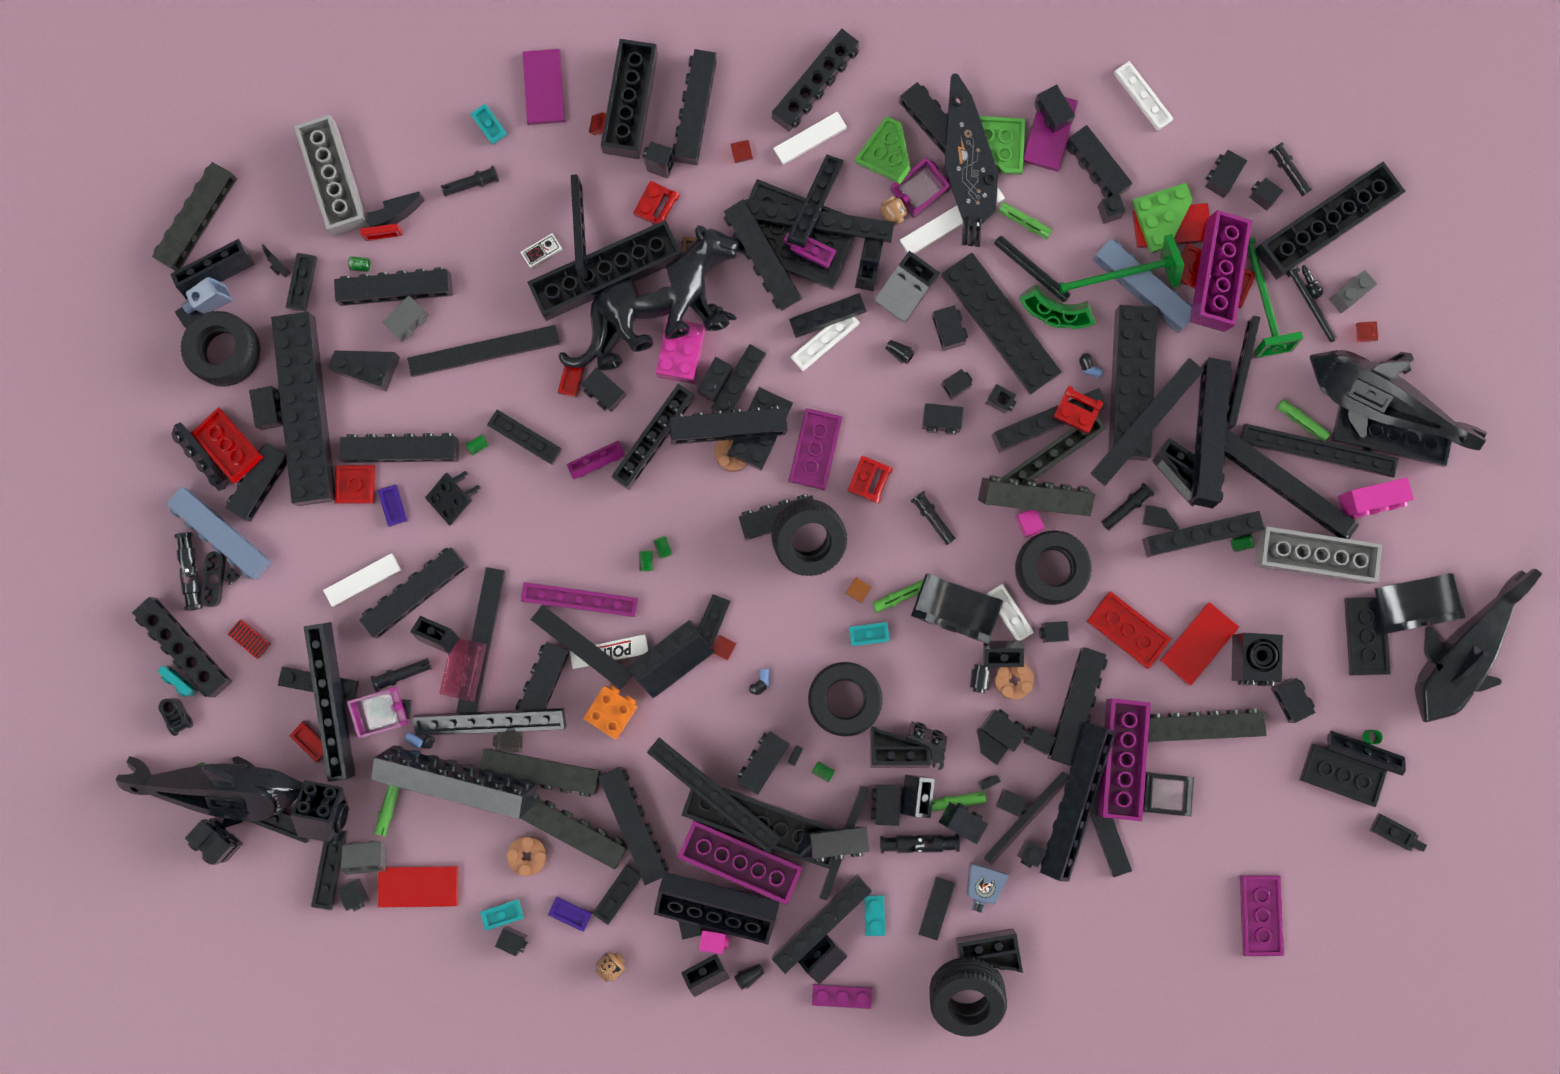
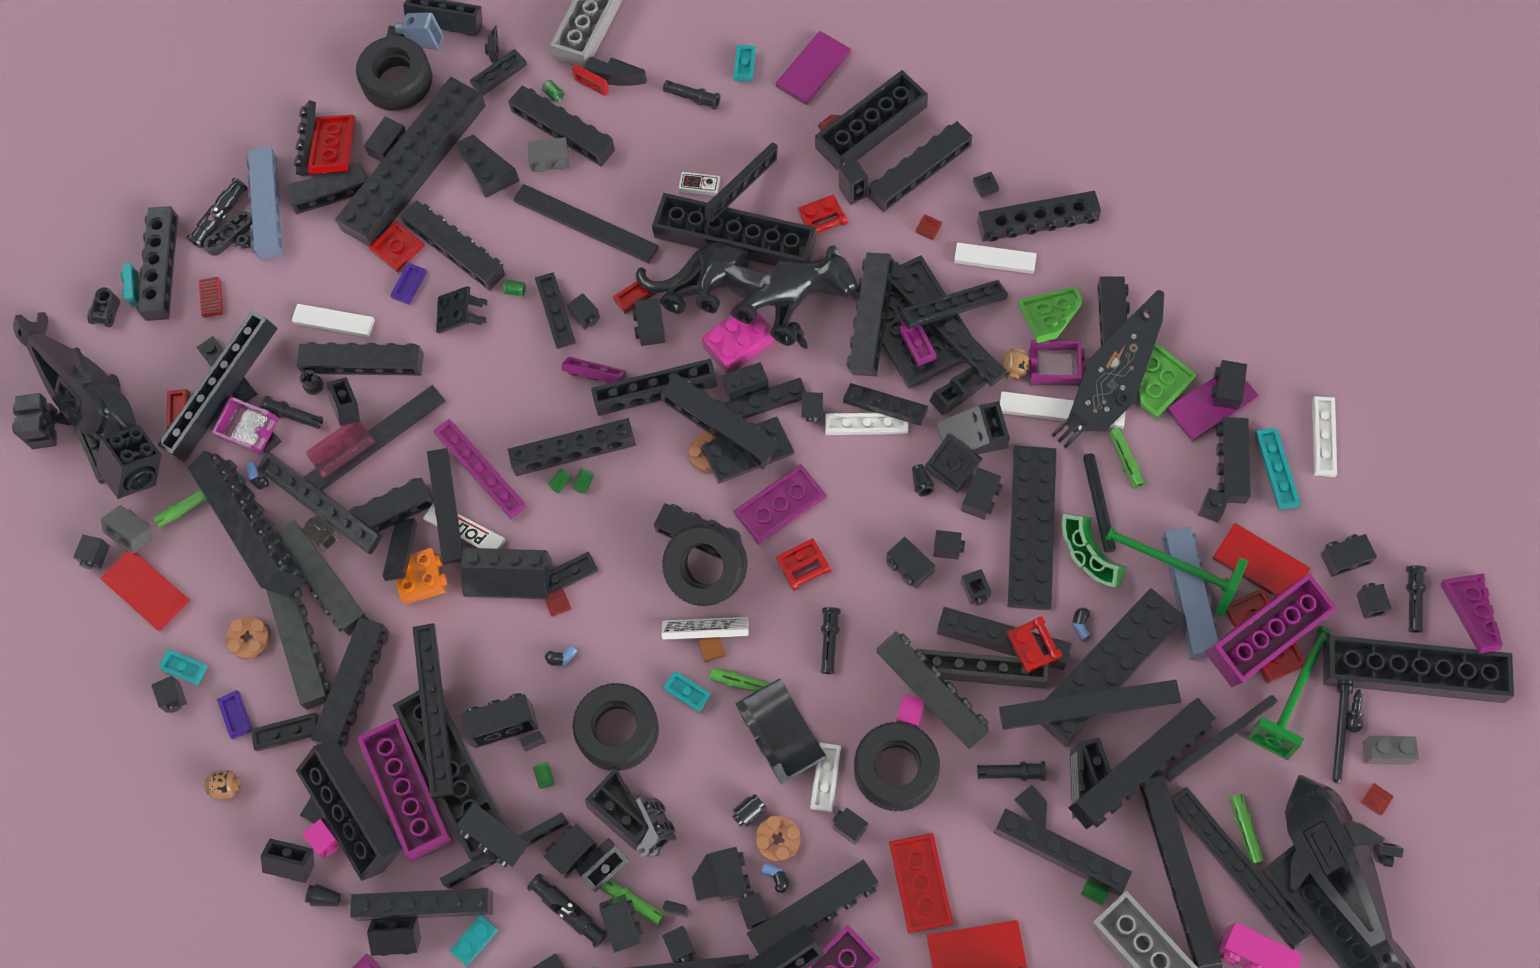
camera: 45 degrees right, 15 degrees down
black plate [311,830,348,910] -> none
black brick [983,641,1024,667] -> none
bright green plate [1132,183,1192,254] -> none
none -> black bush [300,370,324,395]
none -> black tile [382,518,417,581]
none -> black brick [508,418,636,476]
none -> black brick [567,293,600,330]
none -> white tile [661,617,749,640]
none -> black arm [761,862,789,893]
none -> black brick [802,392,823,422]
none -> black plate [924,433,983,492]
none -> black plate [973,172,999,197]
none -> teal plate [1255,427,1301,511]
none -> magenta wing [1441,573,1503,654]

